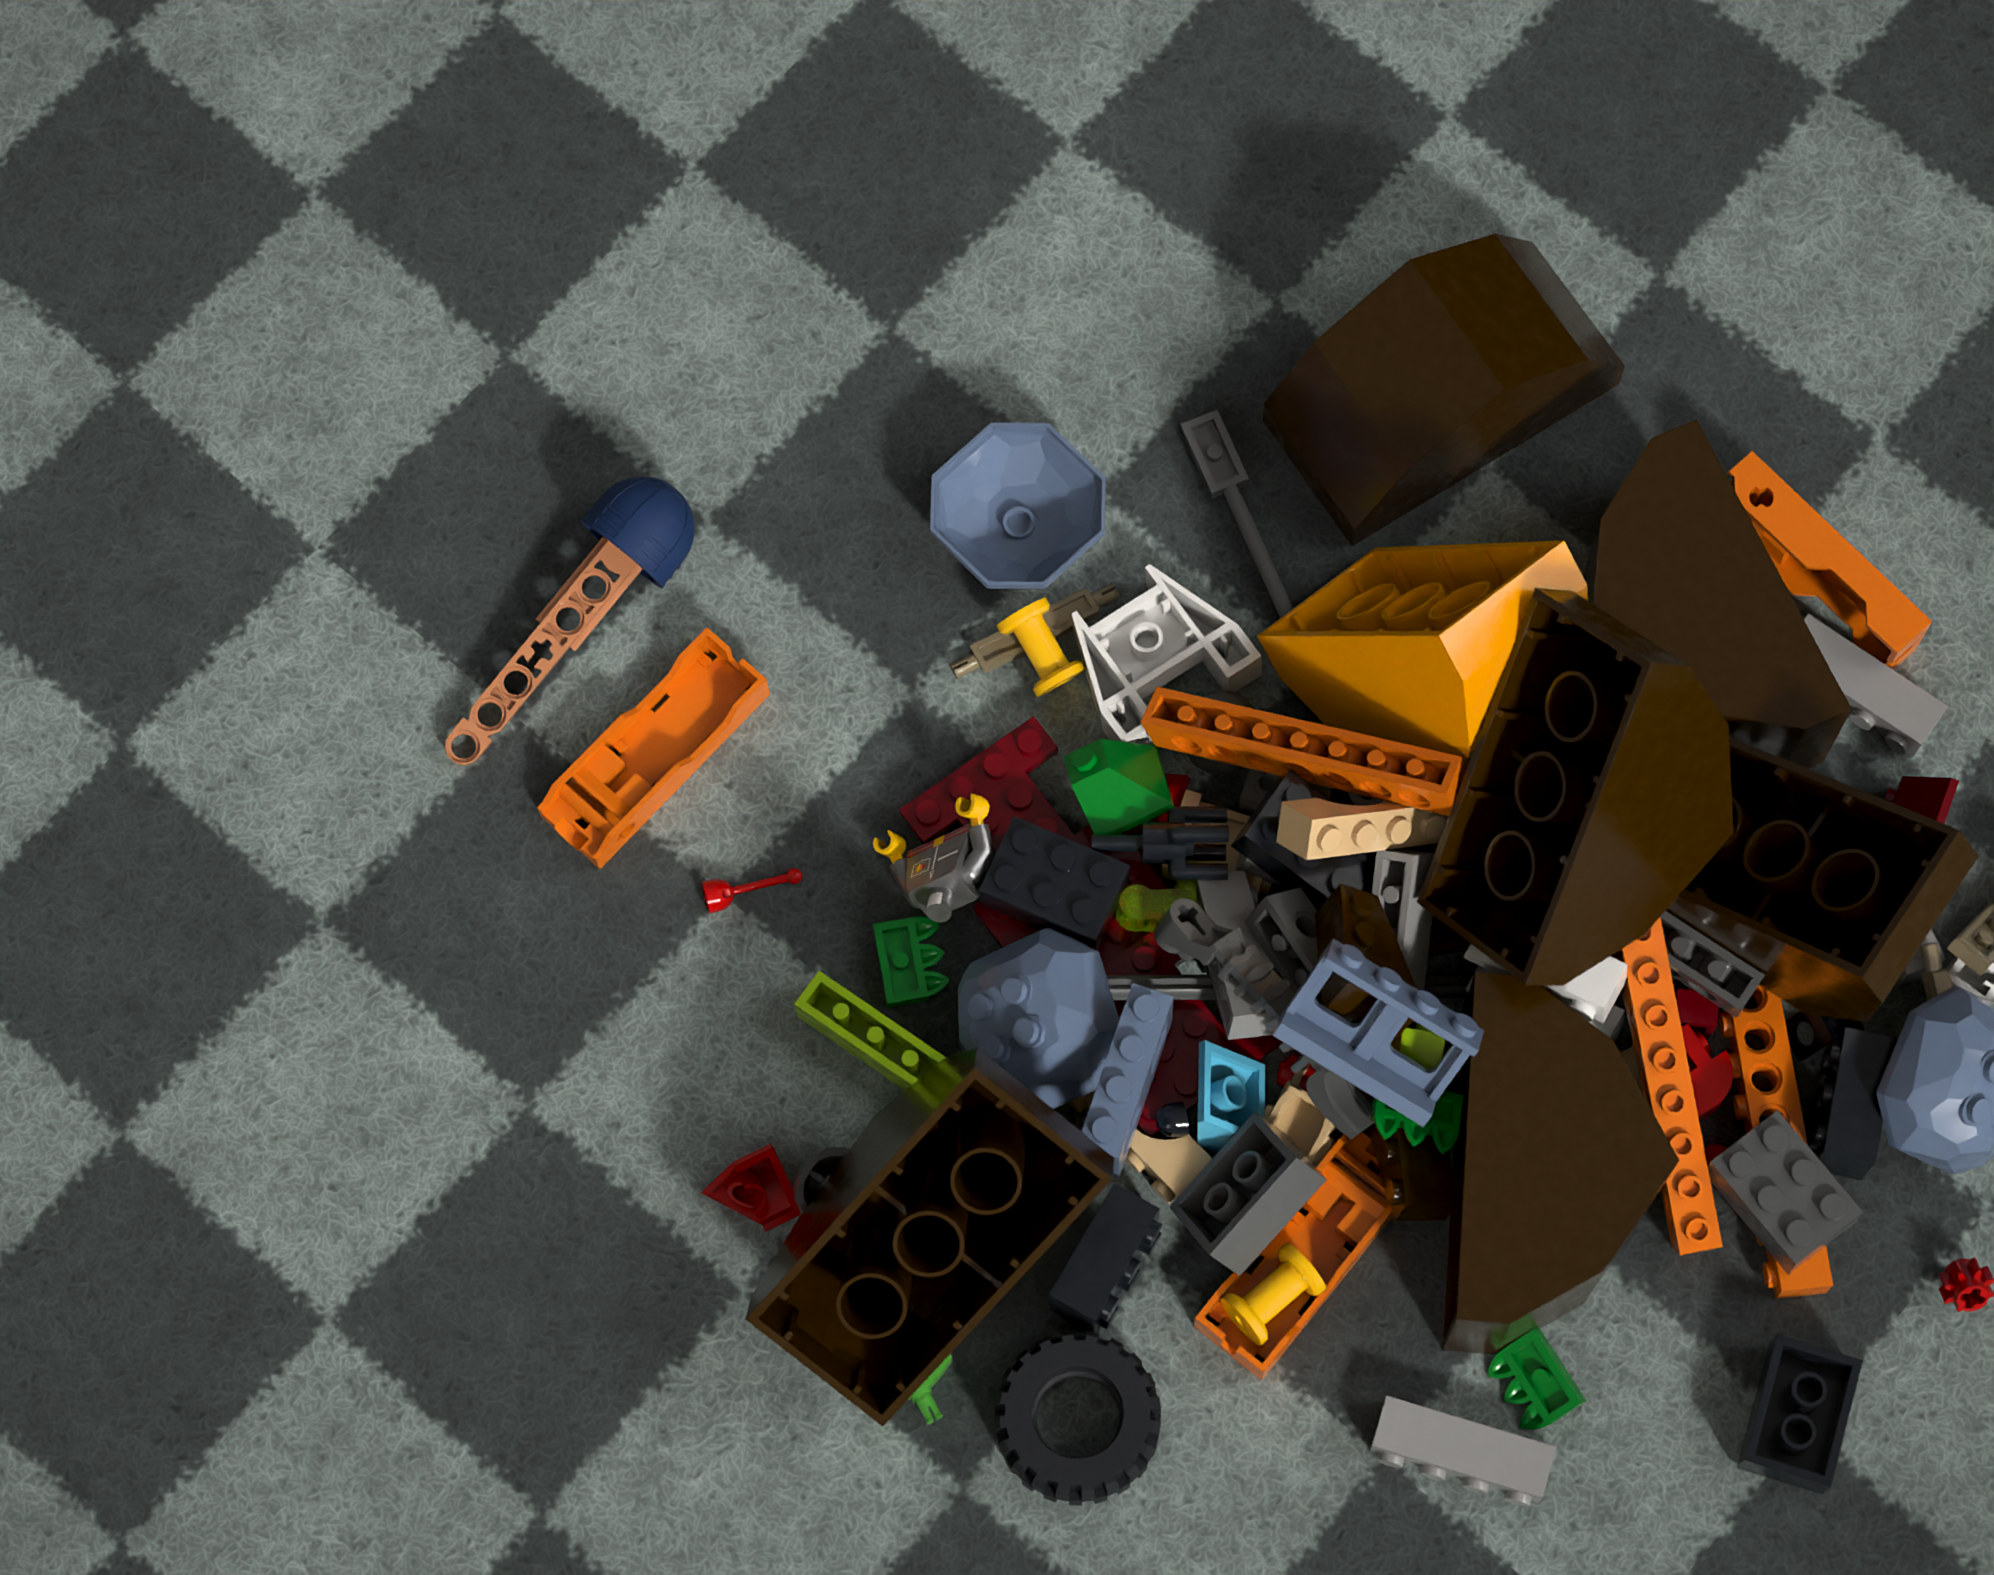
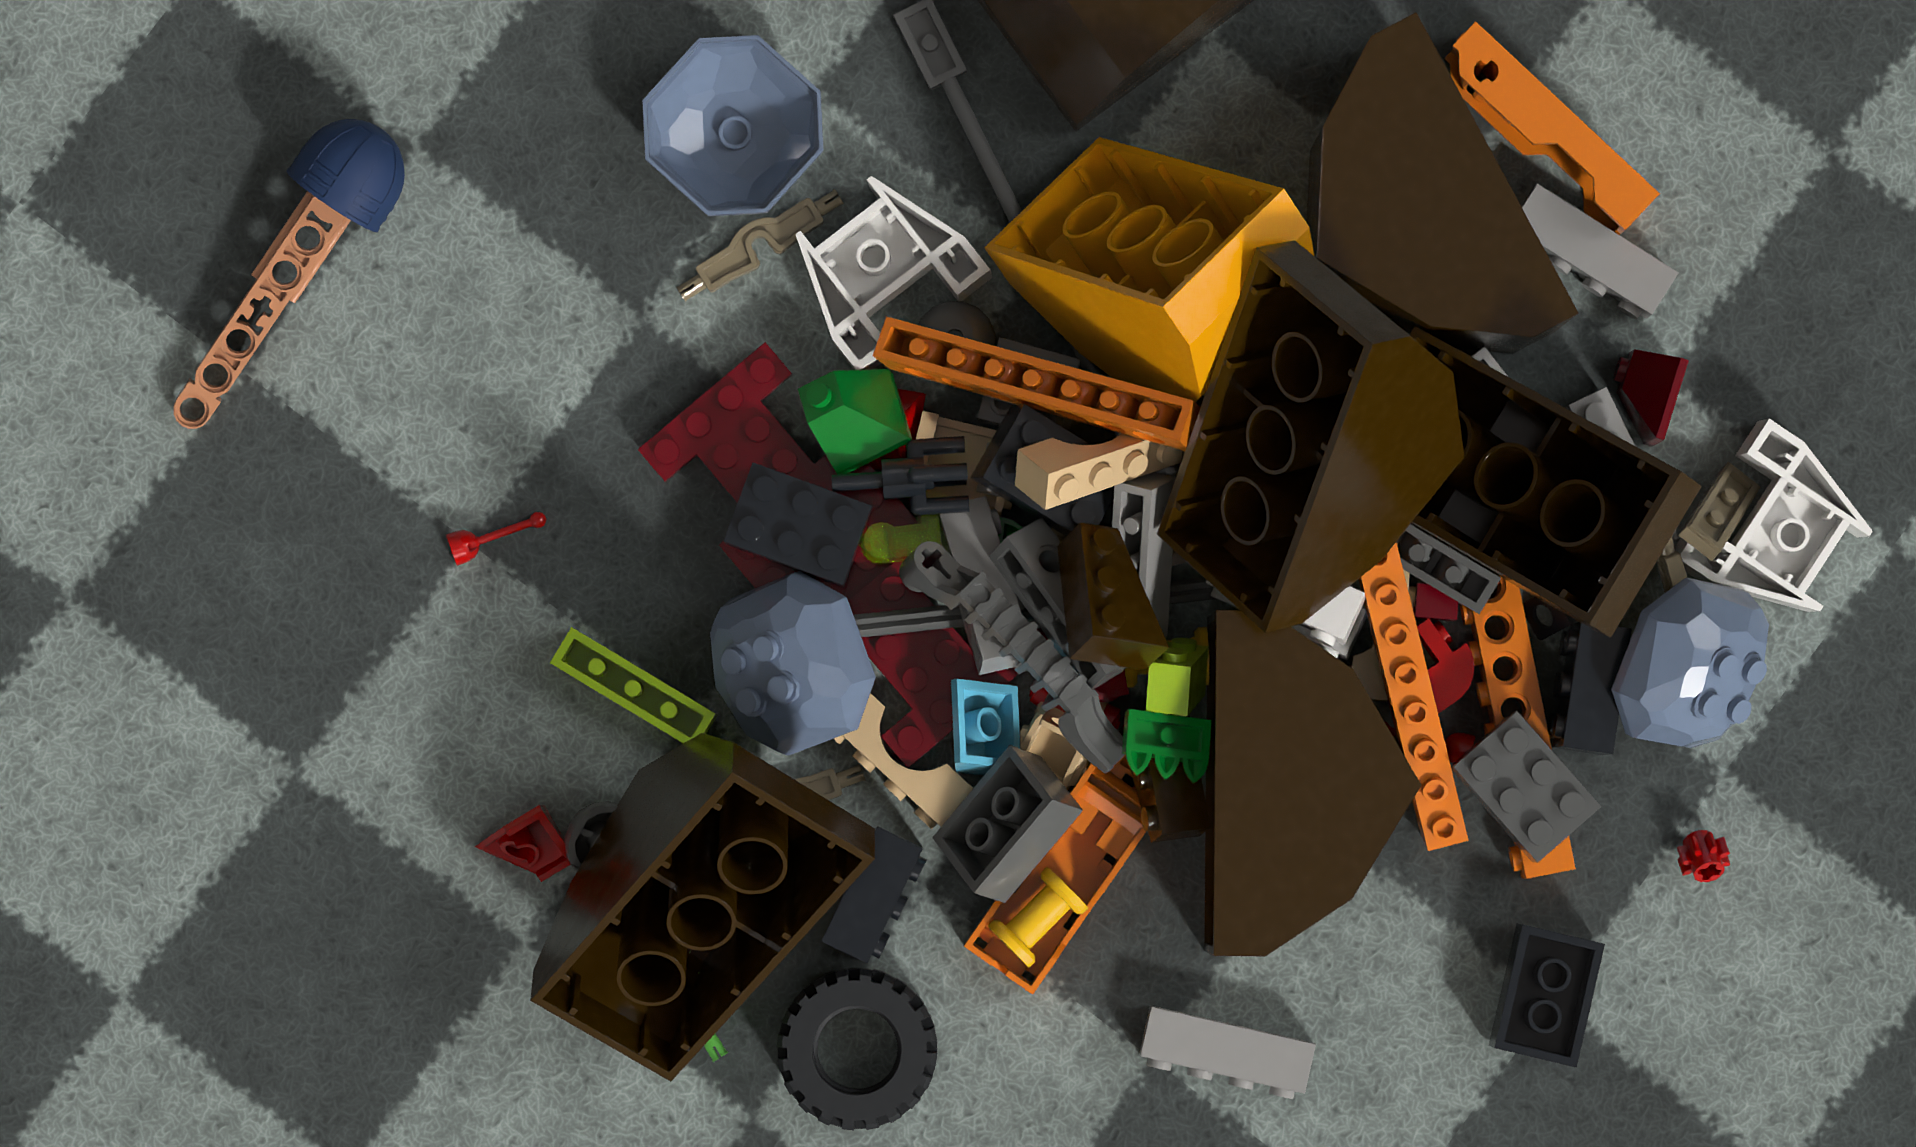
camera: 10 degrees left, 15 degrees up
orange piece [537,627,770,869] -> none
flat silver torso [873,793,996,922] -> none
green plate [873,916,949,1008] -> none
yellow piece [996,597,1086,698] -> none
sand blue window [1082,983,1174,1181] -> none
black hinge [1156,1101,1189,1137] -> none
sand blue window [1273,939,1484,1127] -> none
green plate [1487,1327,1586,1430] -> none

